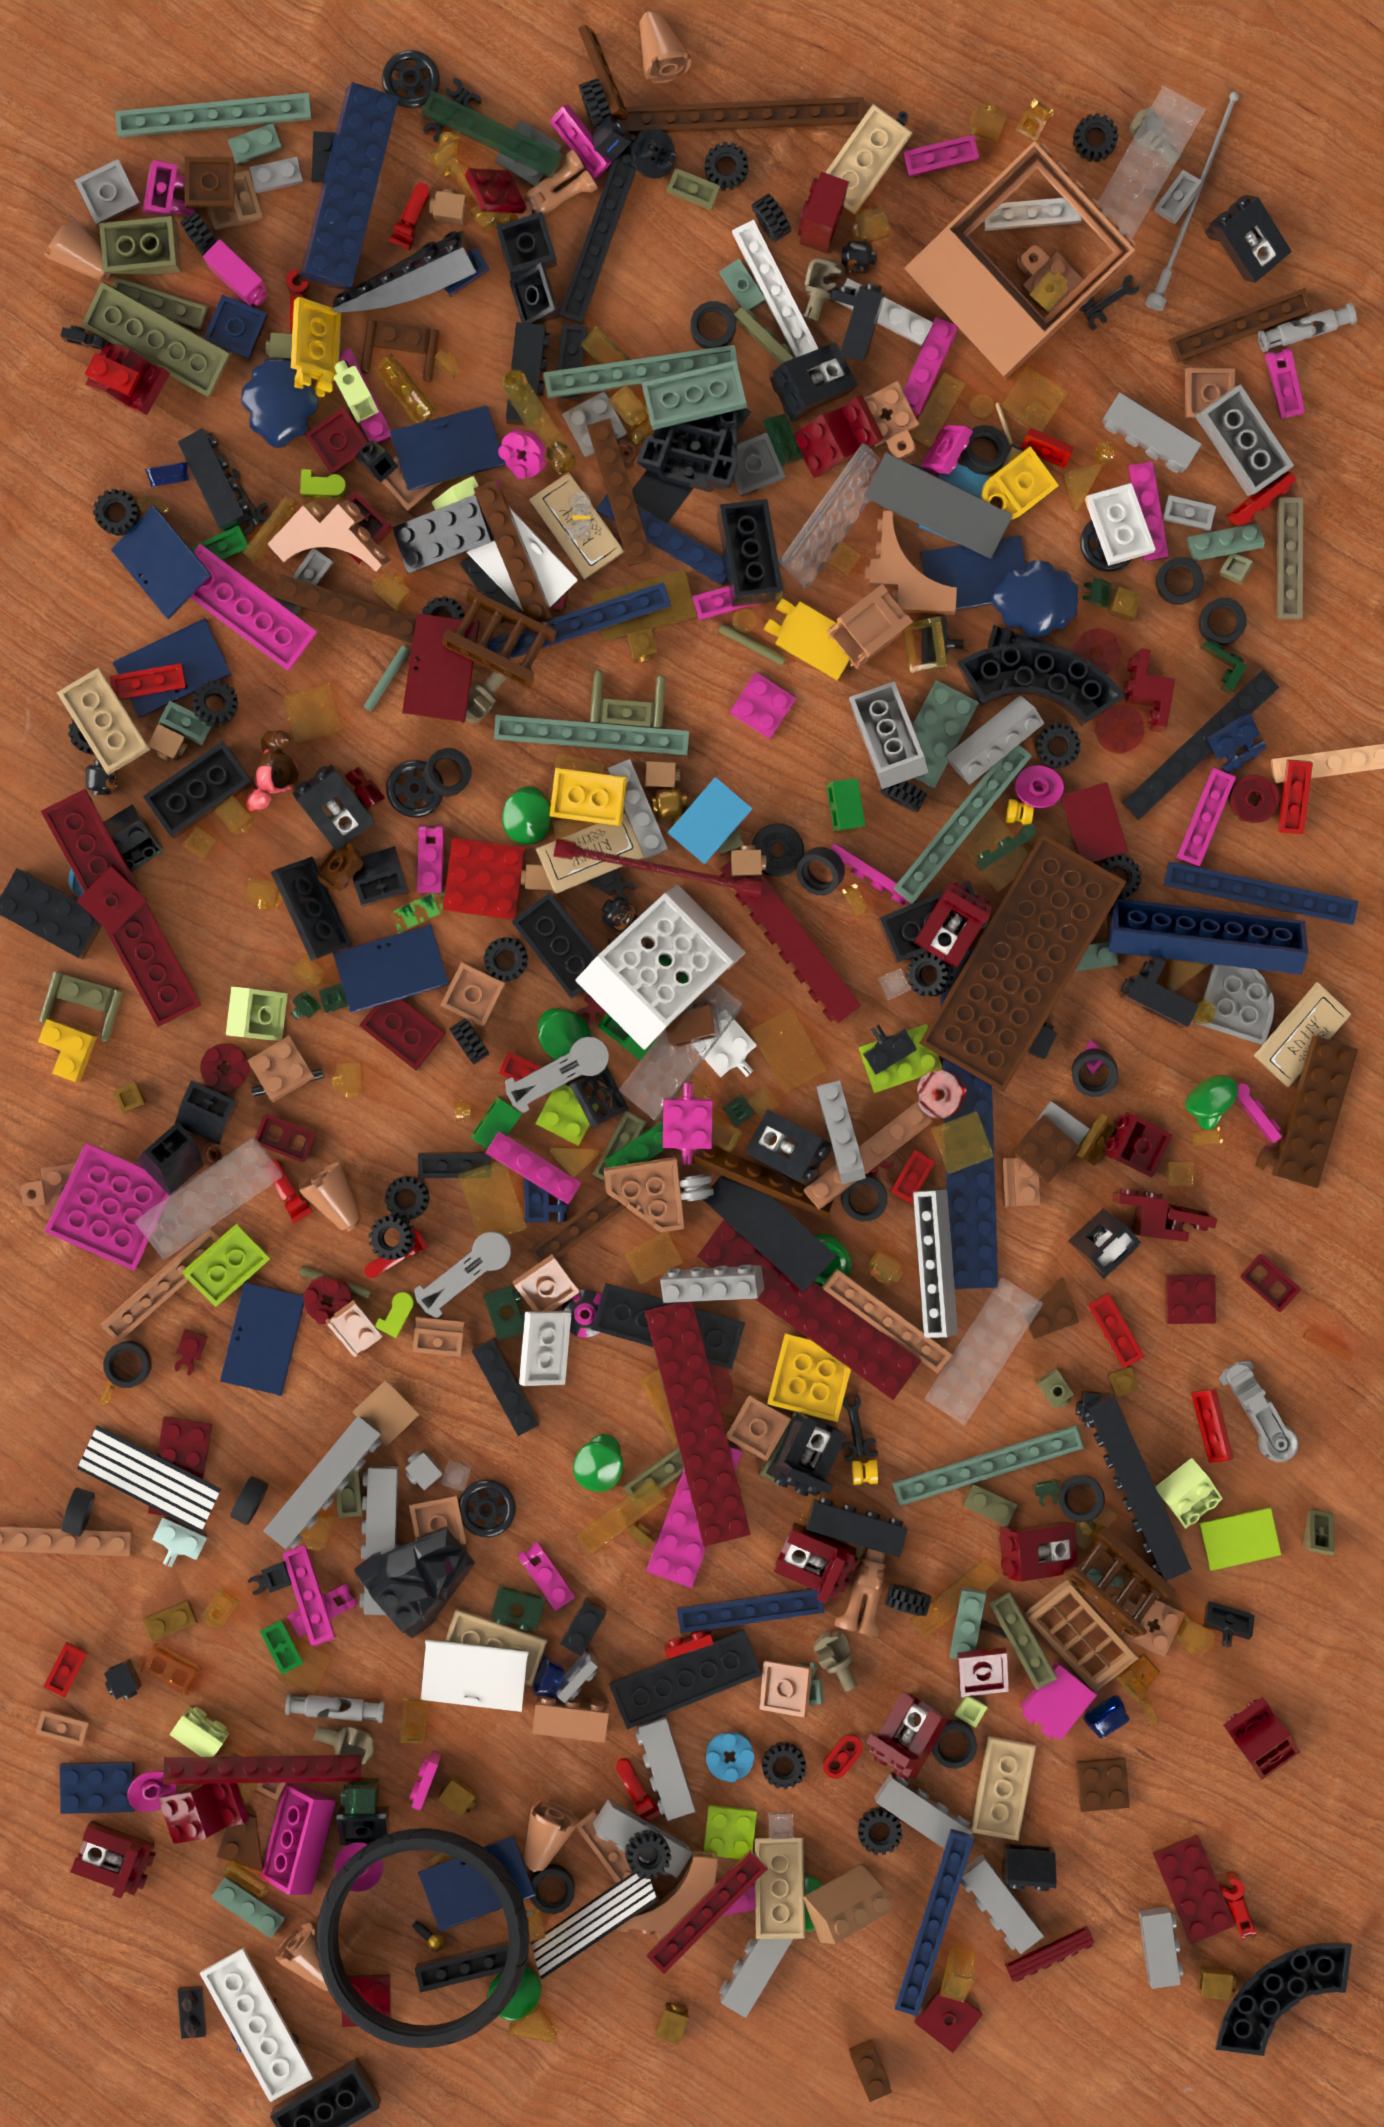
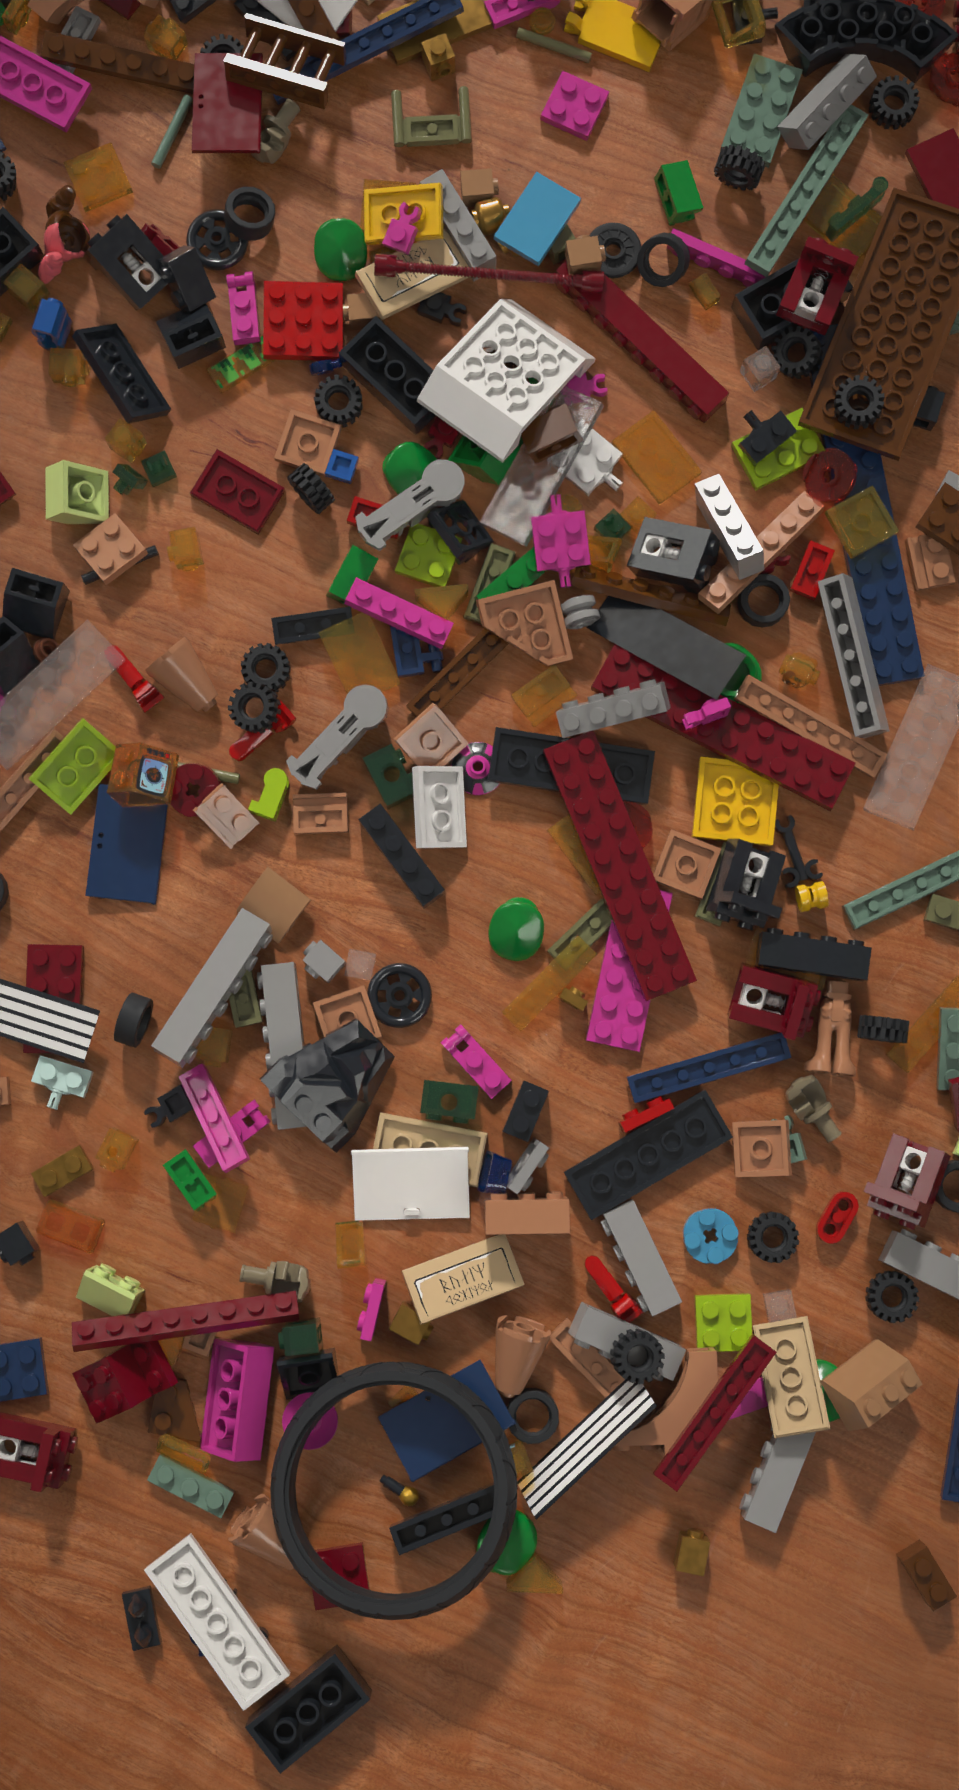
camera: 10 degrees left, 5 degrees down
dark pink dish [127,1770,176,1812] -> none
dark red plate [175,1329,208,1375] -> none
dark red plate [200,1044,250,1092] -> none
dark red piece [254,1114,315,1162] -> none
light grey piece [285,1693,385,1723] -> none
reddish brown plate [318,843,363,891] -> none
dark blue container [333,925,450,1014] -> none
clear yellow plate [454,1100,471,1123] -> none
sand green plate [494,715,689,756] -> none
black head [601,896,638,933] -> none
light grey brick [849,681,928,789] -> none
yellow wheel [1006,799,1034,826] -> none
dark pink dish [1015,765,1064,808] -> none
none -> blue brick [31,298,73,354]
none -> clear orange slope [107,742,179,807]
none -> black brick [158,245,216,312]
none -> clear blue piece [309,359,342,376]
none -> blue plate [325,449,359,484]
none -> dark pink plate [382,202,421,255]
none -> tan tile [401,1234,525,1325]
none -> dark pink plate [561,373,608,405]
none -> dark pink plate [682,697,731,730]
none -> black tyre [834,375,885,430]

